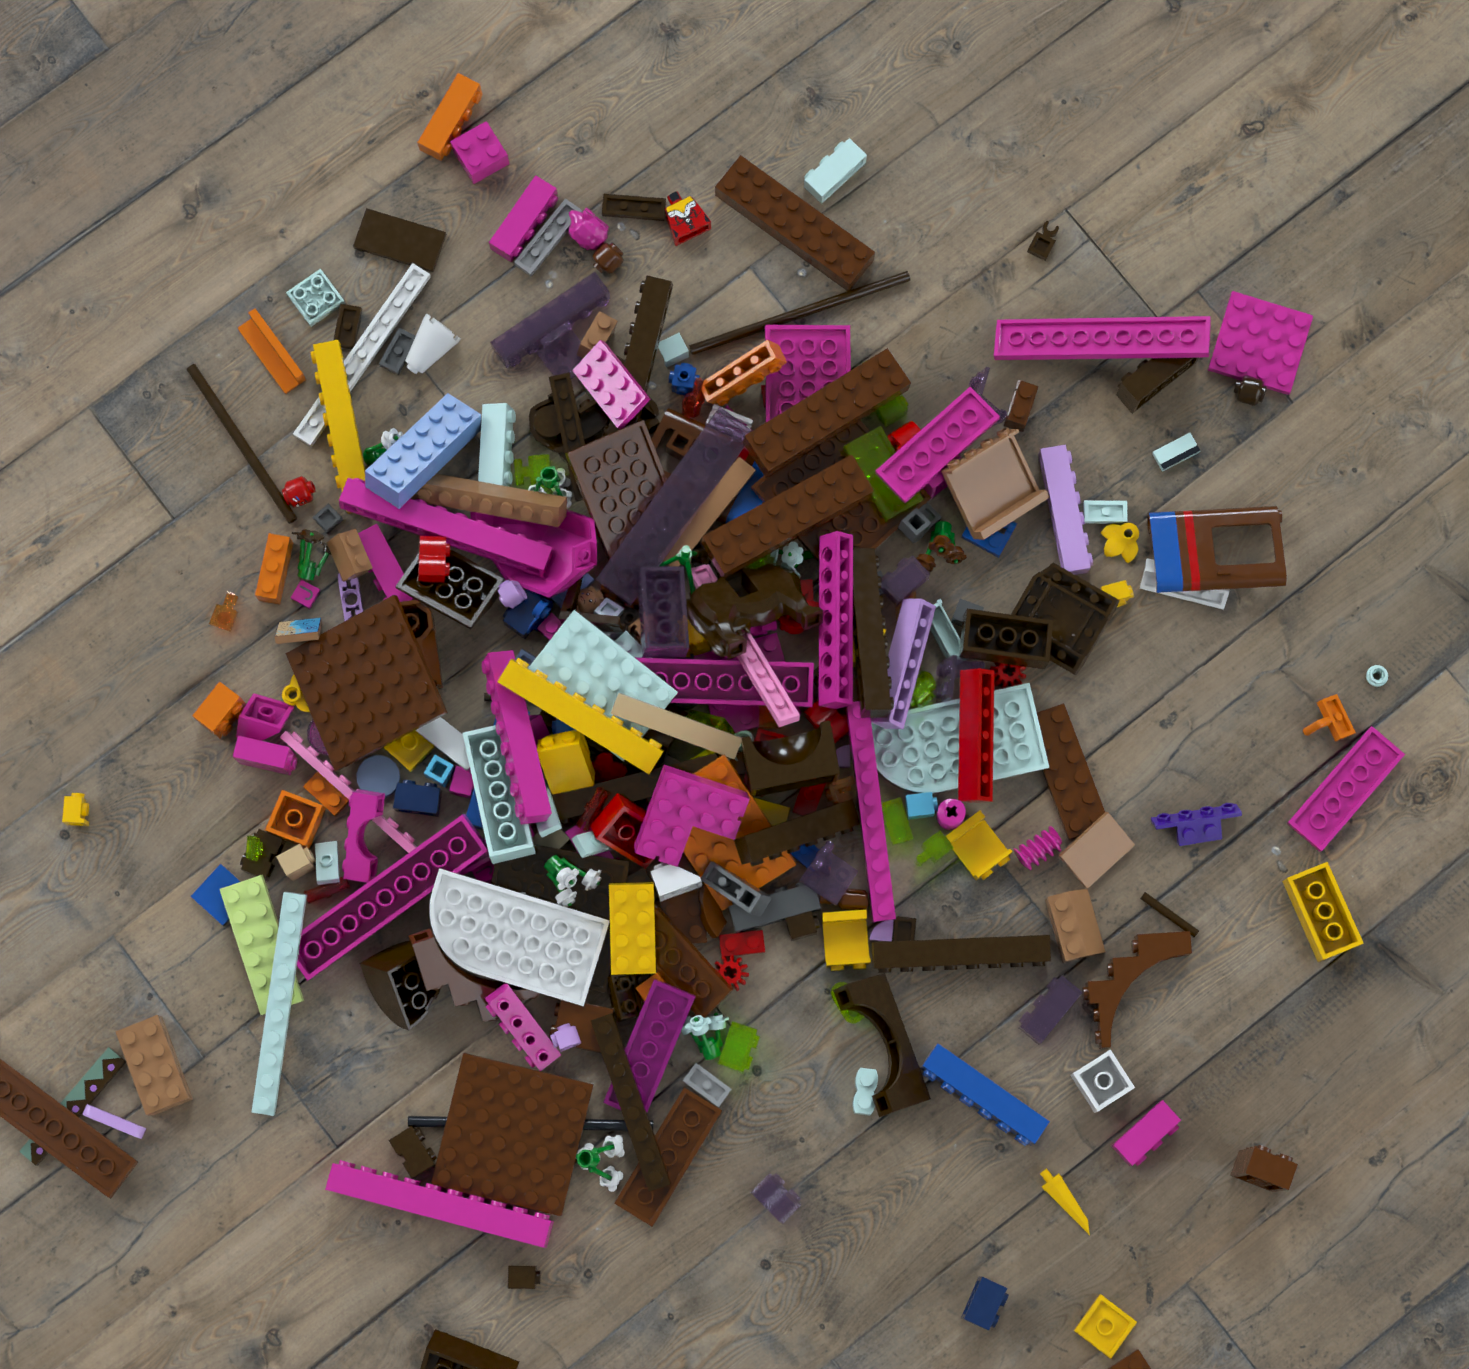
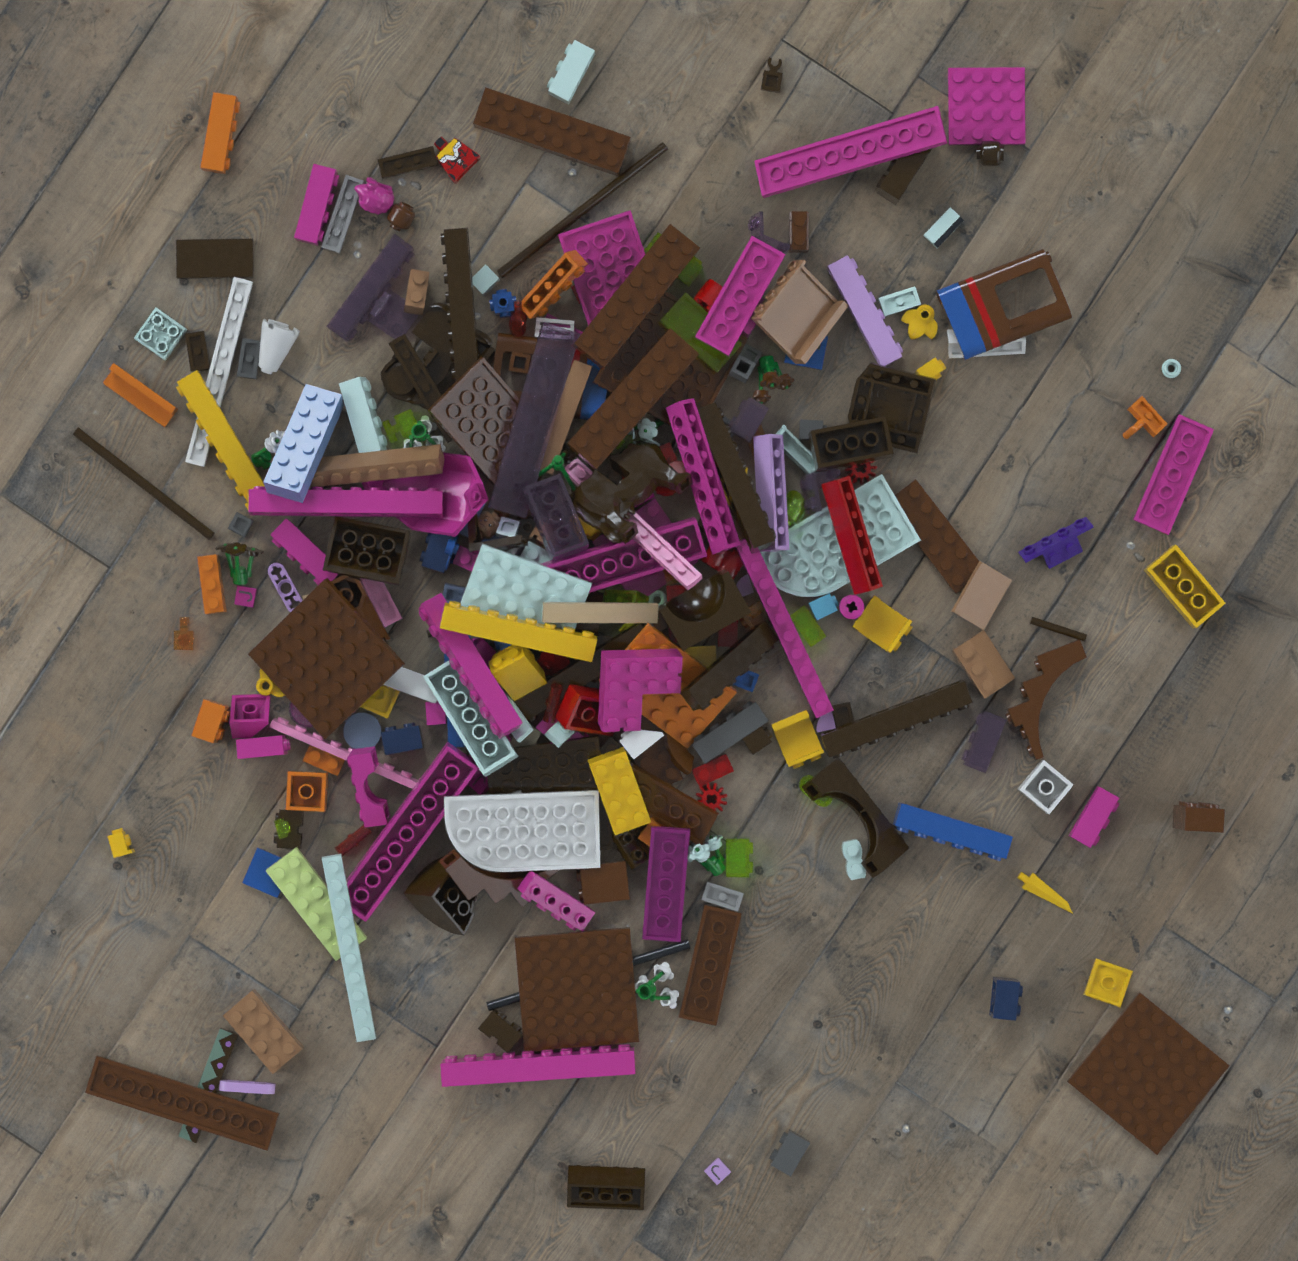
camera: 20 degrees left, 10 degrees up
tile [275,618,323,644] -> none
tan brick [276,844,316,881] -> none
red head [282,476,316,507] -> none
light aqua plate [315,841,340,885] -> none
medium nougat brick [326,529,373,582] -> none
red brick [418,536,450,582] -> none
medium azure brick [424,755,455,788] -> none
dark pink brick [450,121,509,185] -> none
lavender plate [497,580,527,609] -> none
dark brown brick [508,1265,541,1289] -> none
white plant [544,855,601,907] -> none
lavender plate [550,1023,581,1052] -> none
plate [572,340,650,429] -> none
dark brown plate [591,1013,671,1192] -> none
dark grey slope [701,861,772,917] -> none
clear purple brick [751,1173,801,1224] -> none
clear purple plate [799,841,858,906] -> none
reddish brown arm [819,888,868,910] -> none
clear neon green brick [915,830,954,866] -> none
dark pink piece [1013,826,1062,871] -> none
none -> bright pink plate [360,578,403,627]

